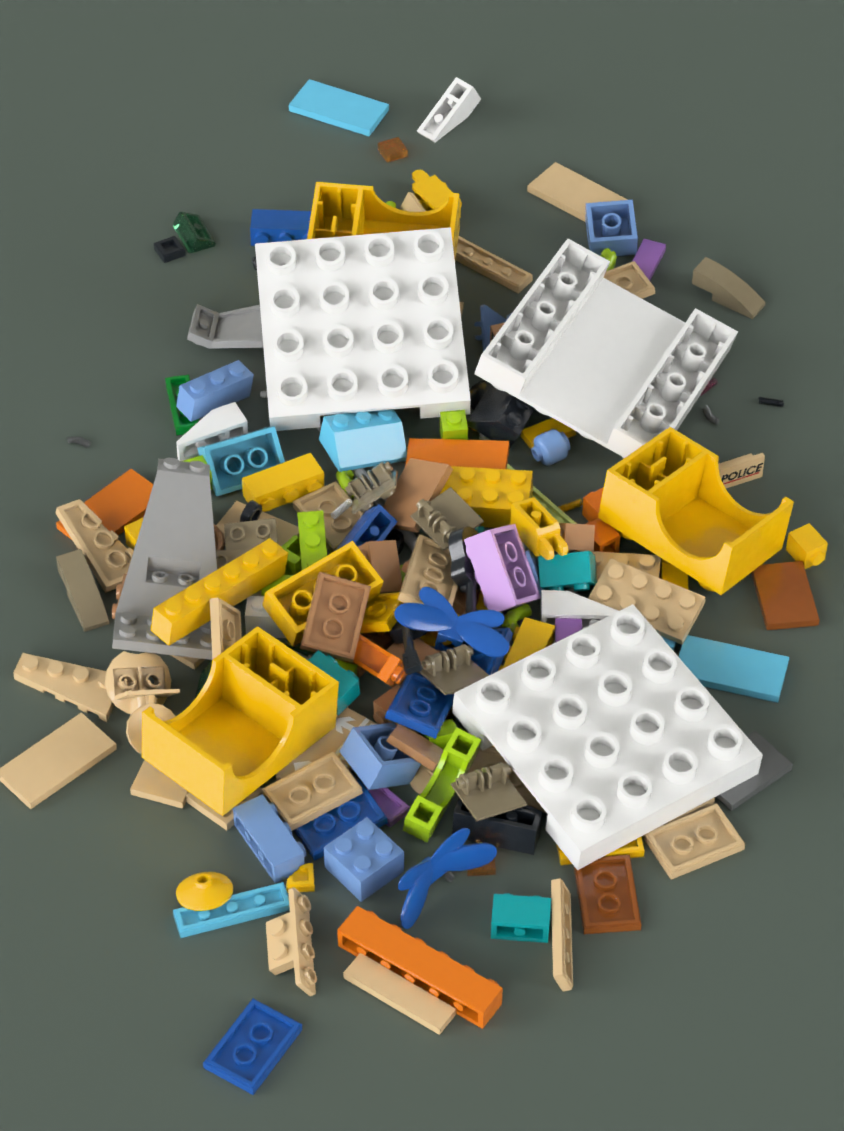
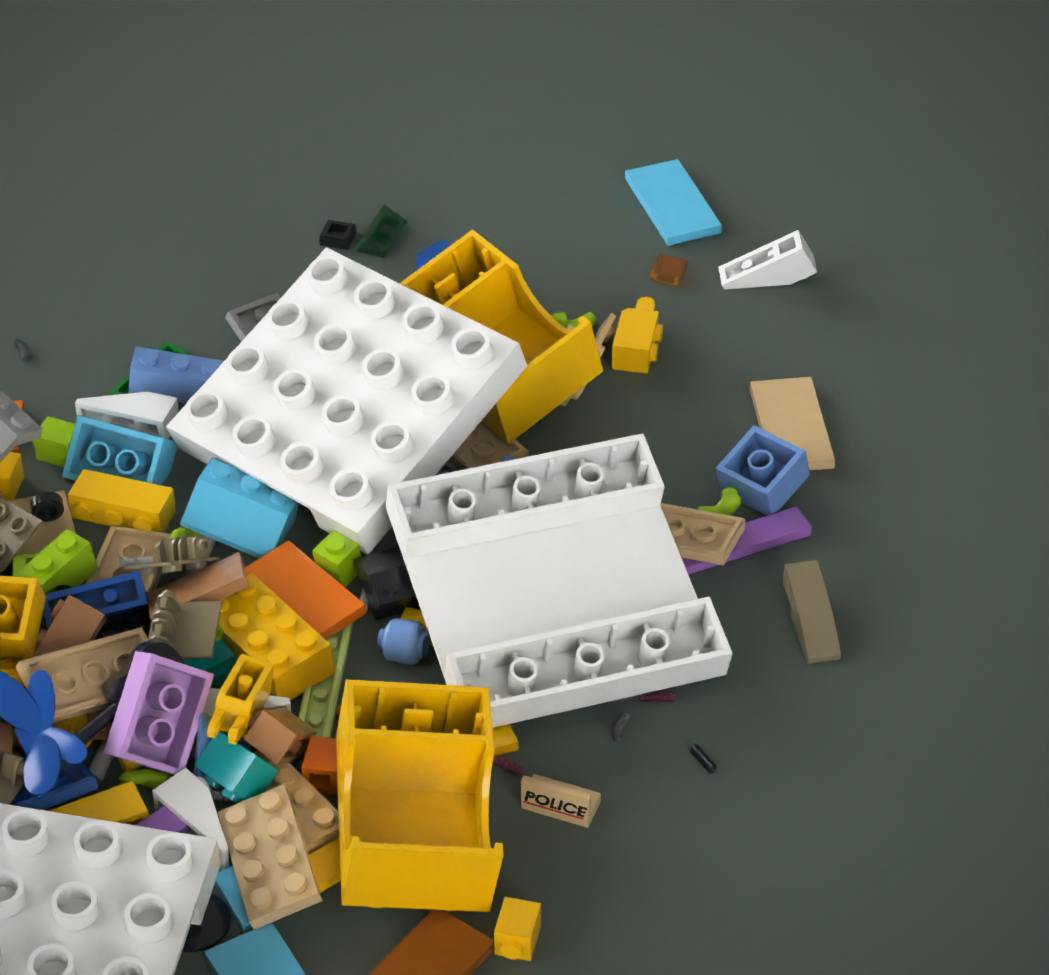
camera: 45 degrees right, 5 degrees down
tan tile [456,236,533,294] -> none

